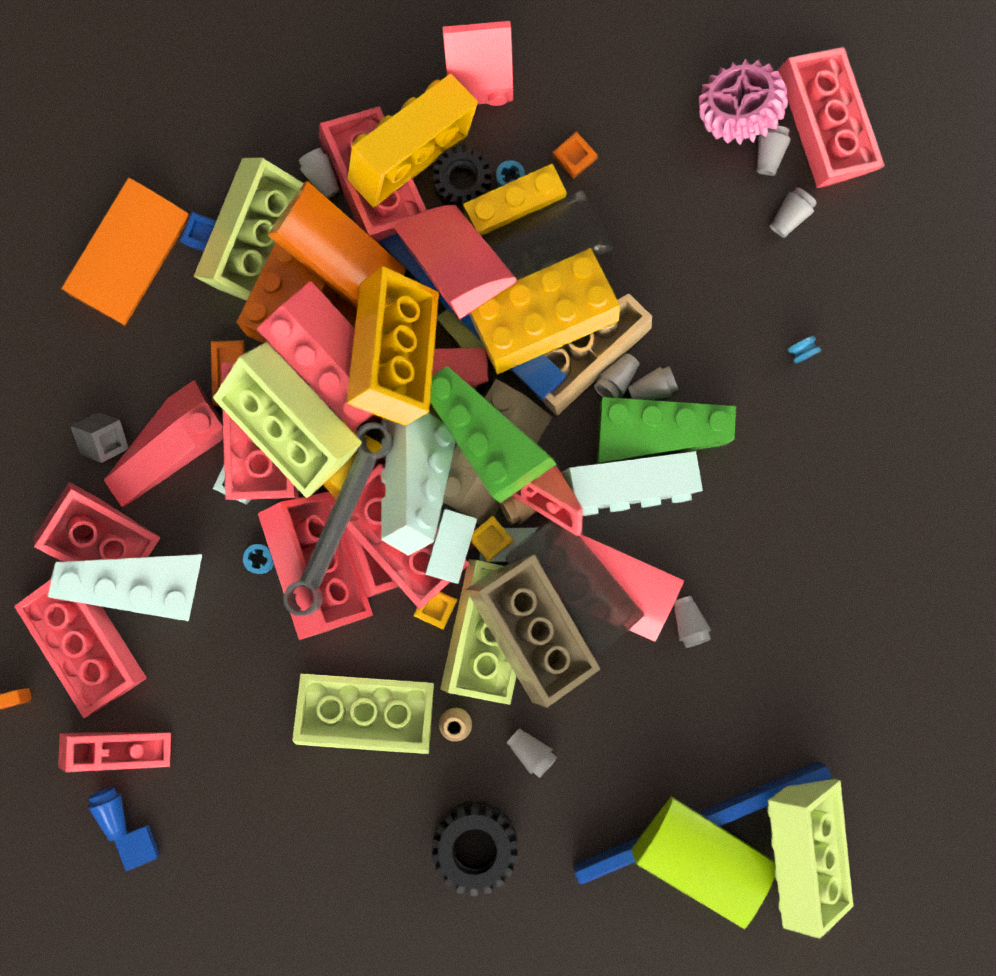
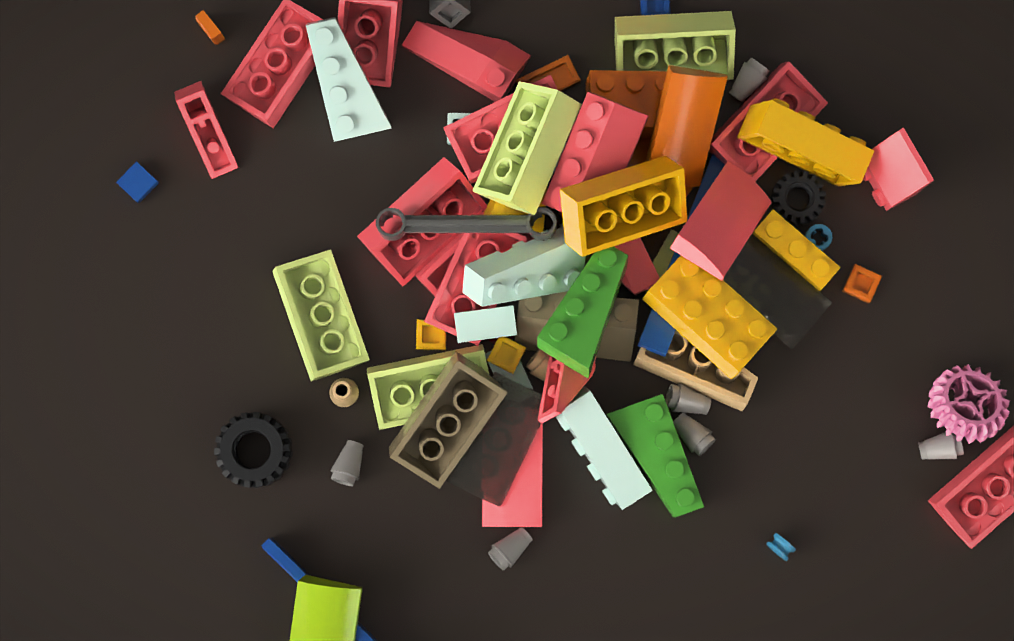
camera: 65 degrees right, 0 degrees up
blue cone [88,786,128,841] -> none
dark azure bush [243,544,274,574] -> none
light grey cone [770,187,817,238] -> none

